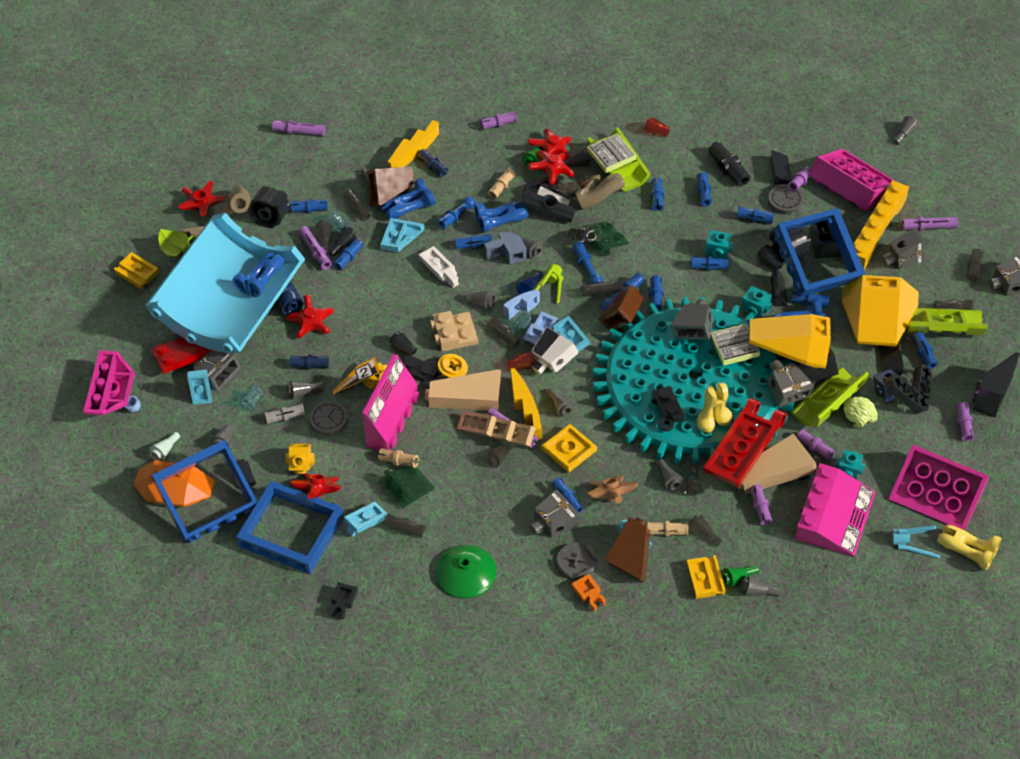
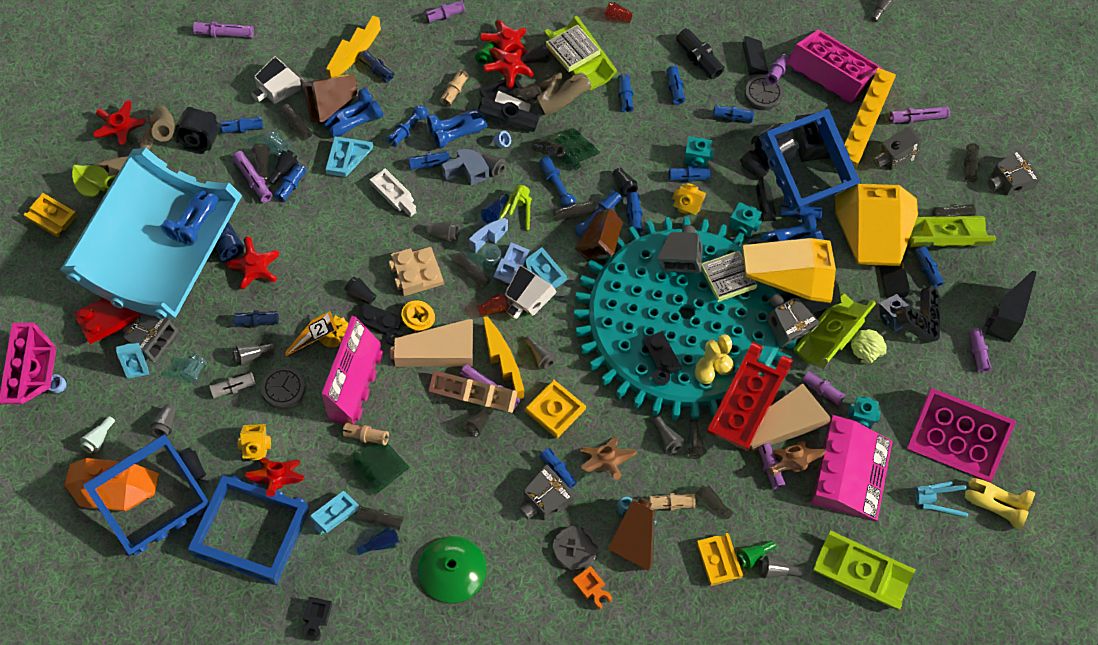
camera: 10 degrees left, 10 degrees up
none -> white torso [251,56,302,104]
none -> clear blue cone [356,526,399,555]
none -> light blue hinge [494,131,511,148]
none -> black cone [612,167,638,197]
none -> yellow brick [672,183,706,215]
none -> medium nougat animal [769,441,826,476]
none -> lime piece [813,530,916,611]

